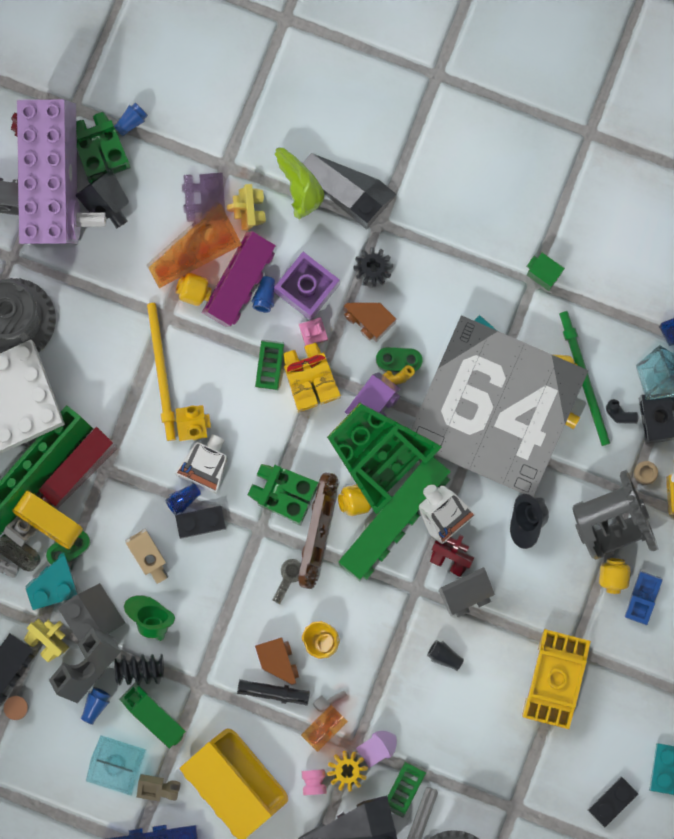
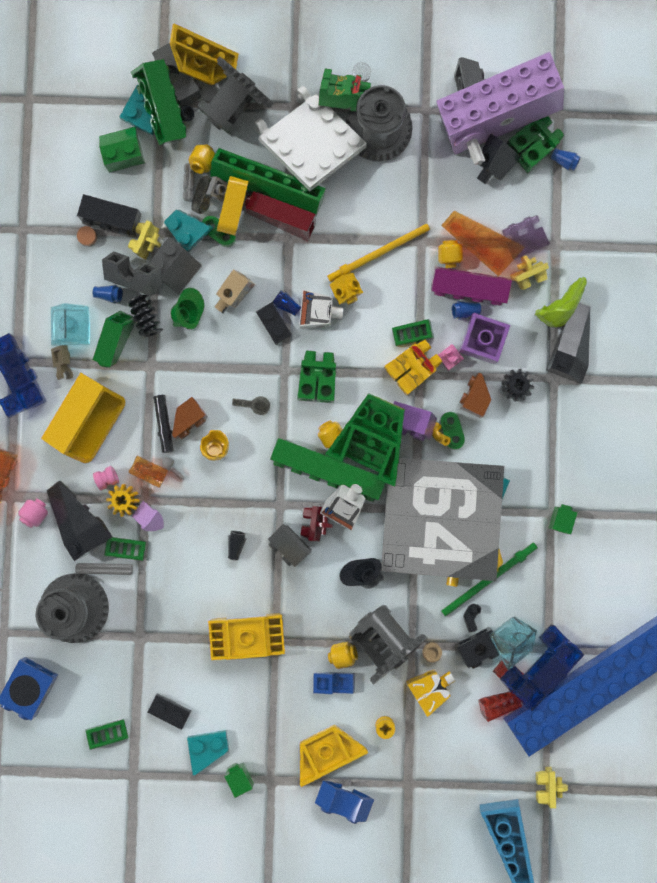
camera: 75 degrees right, 5 degrees up
reddish brown piece [298,472,338,589] -> none

